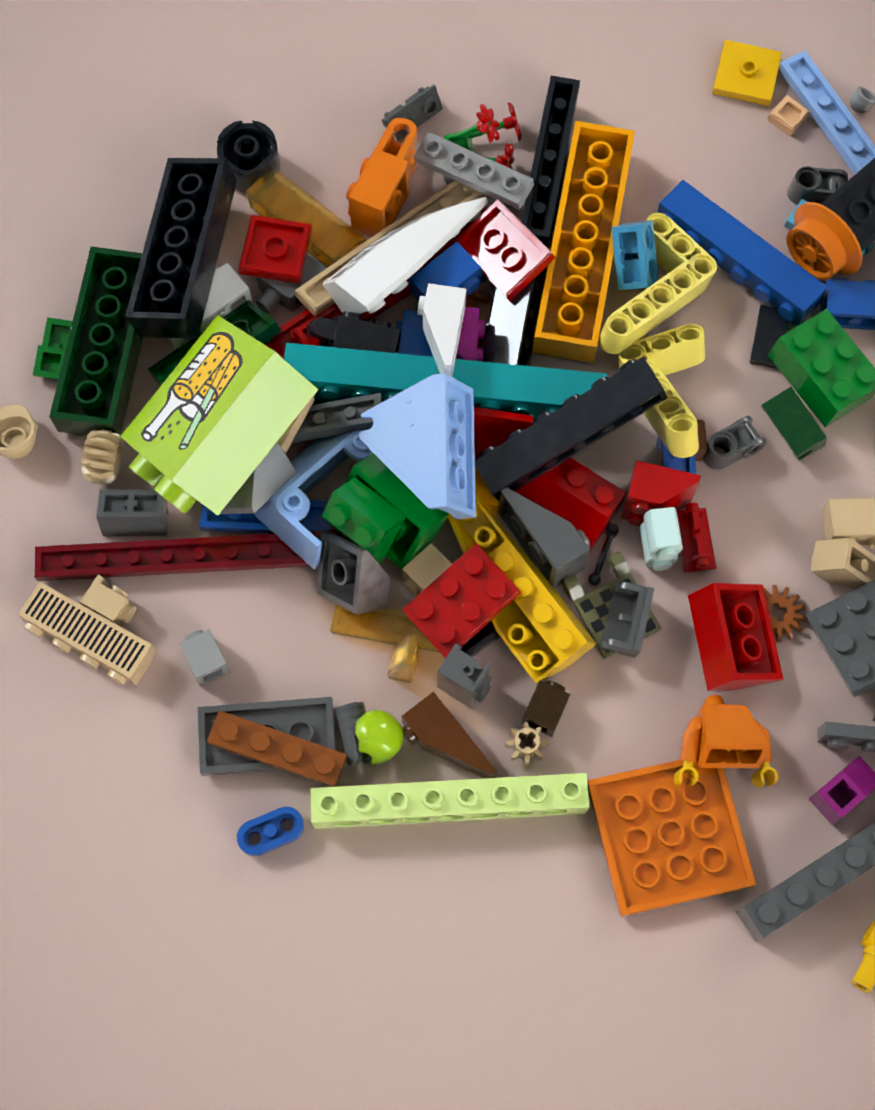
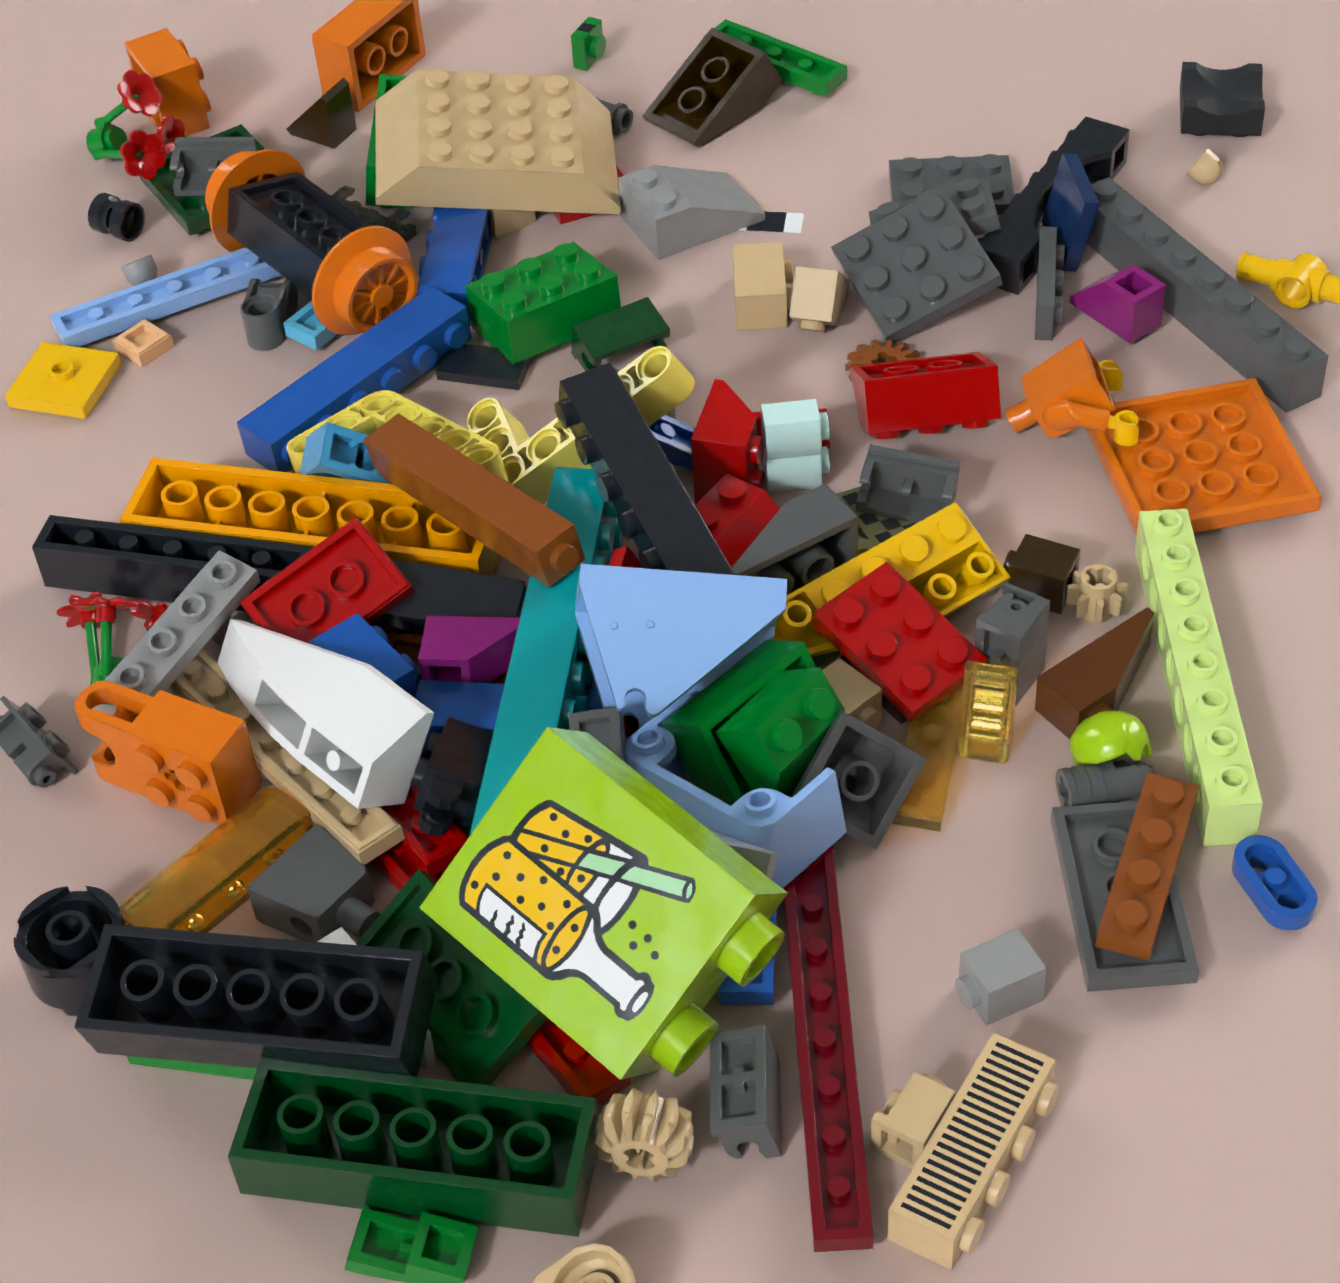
camera: 85 degrees left, 25 degrees down
red tile [238,215,313,284] -> none
white slope [418,283,466,377] -> none
none -> dark orange brick [363,413,585,588]

